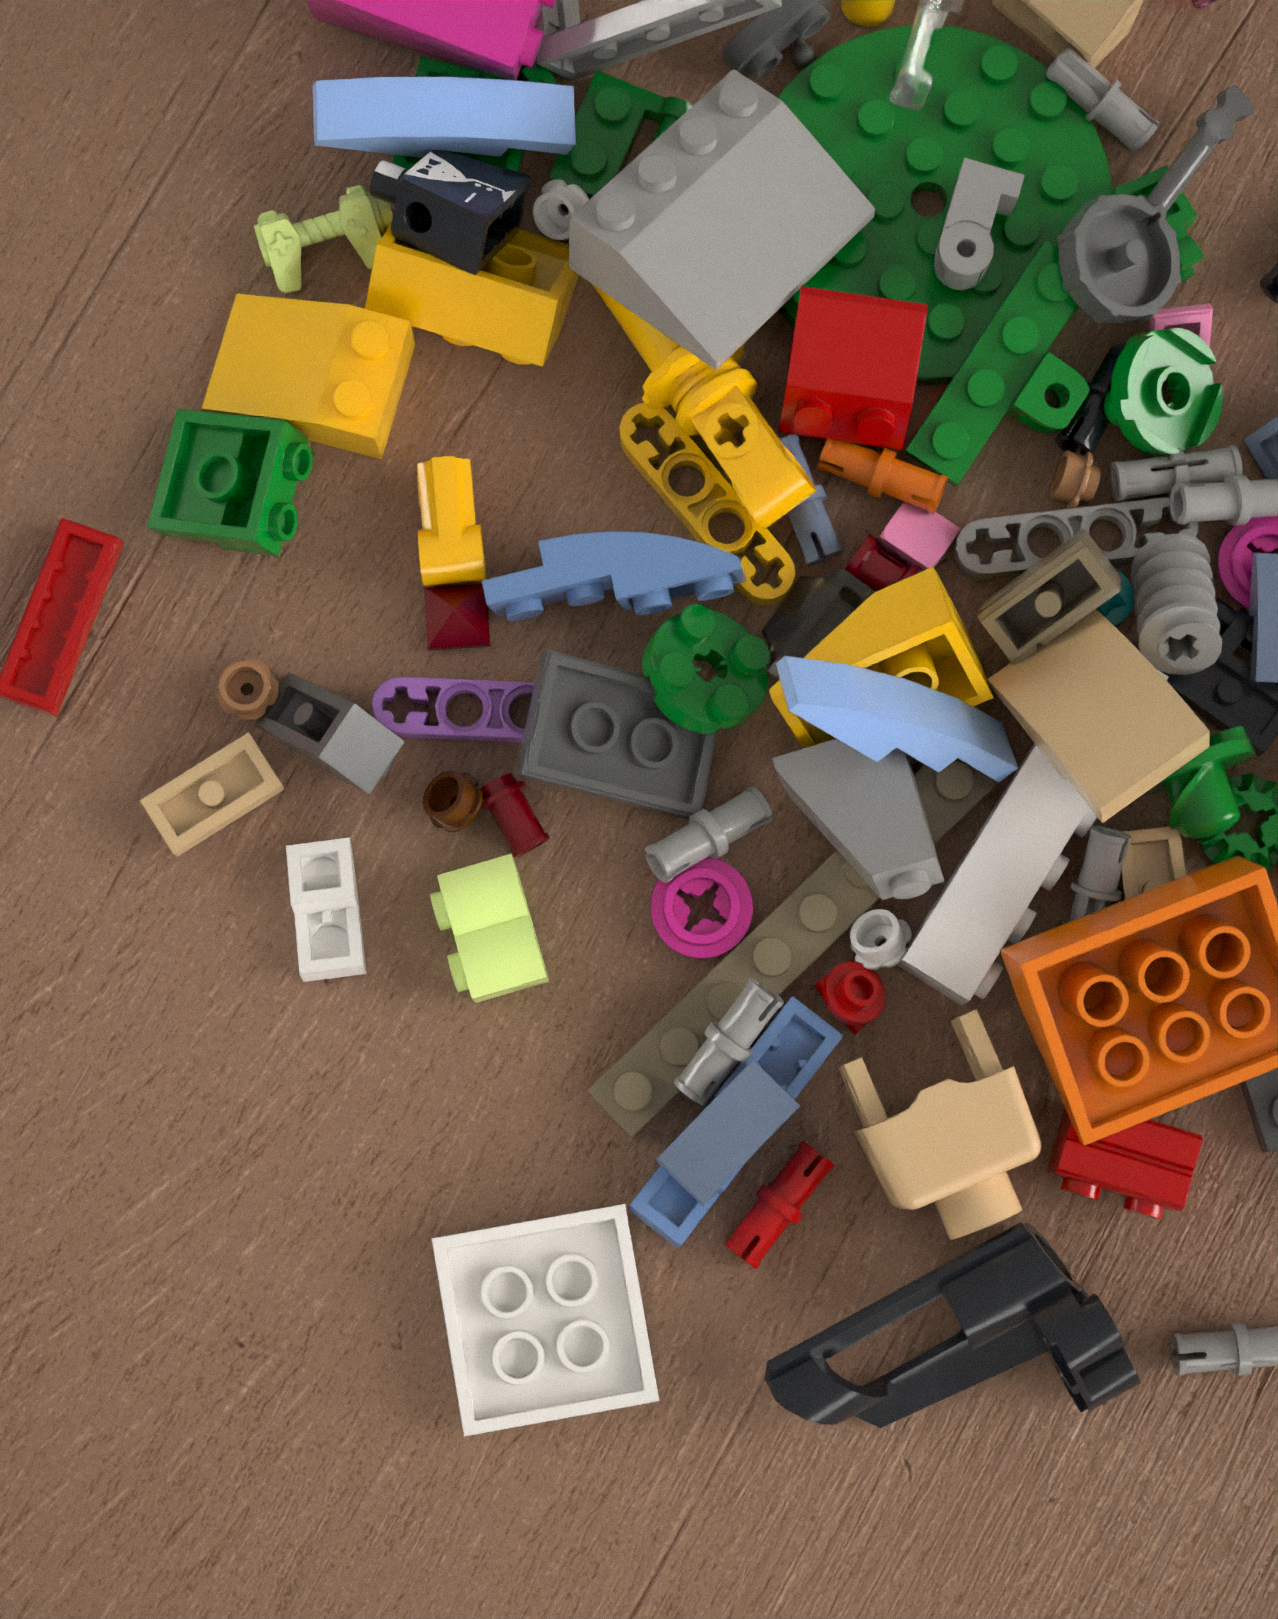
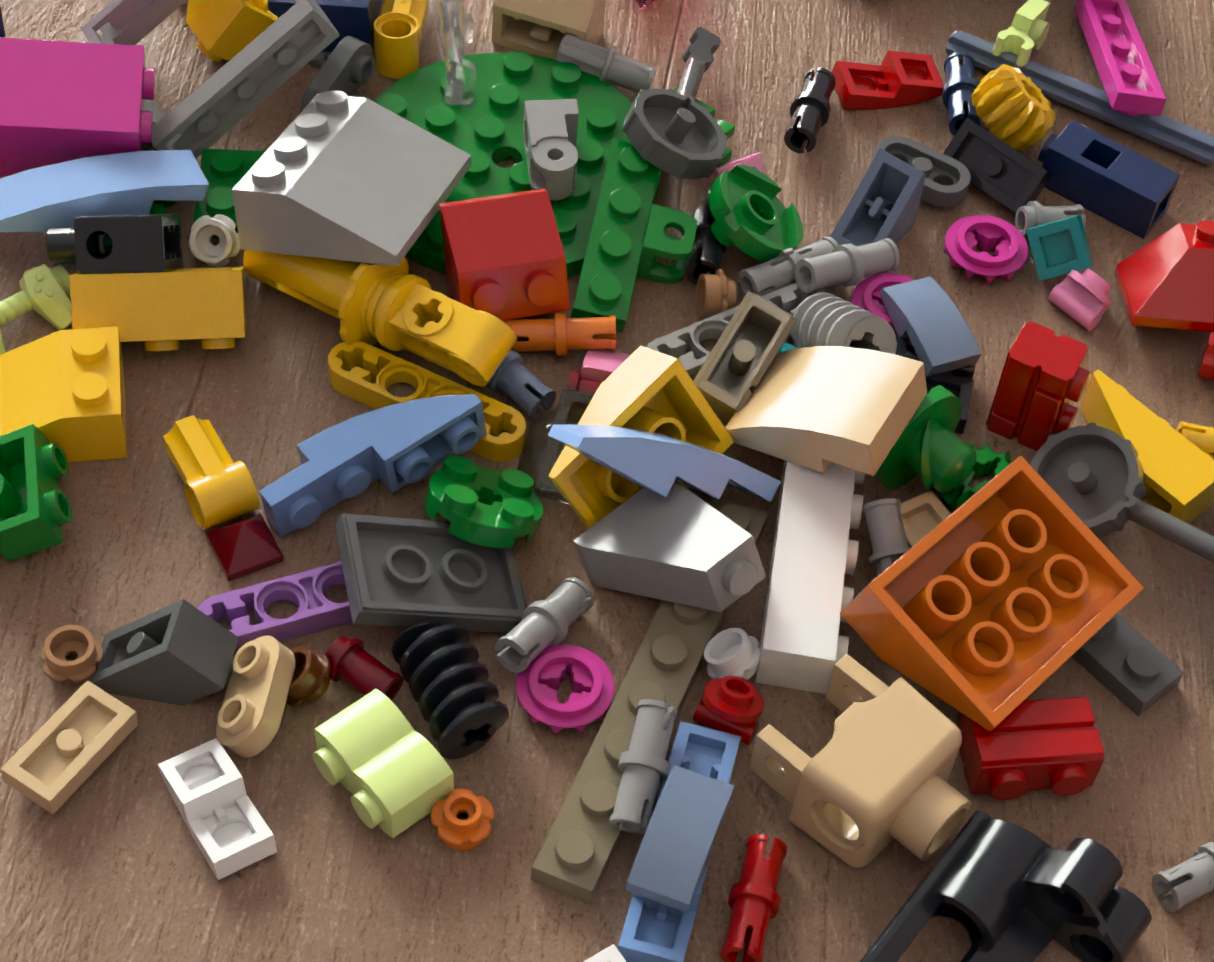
camera: 25 degrees left, 30 degrees down
none -> tan plate [216,636,295,758]
none -> black piece [391,621,509,760]
none -> orange plate [431,788,494,850]

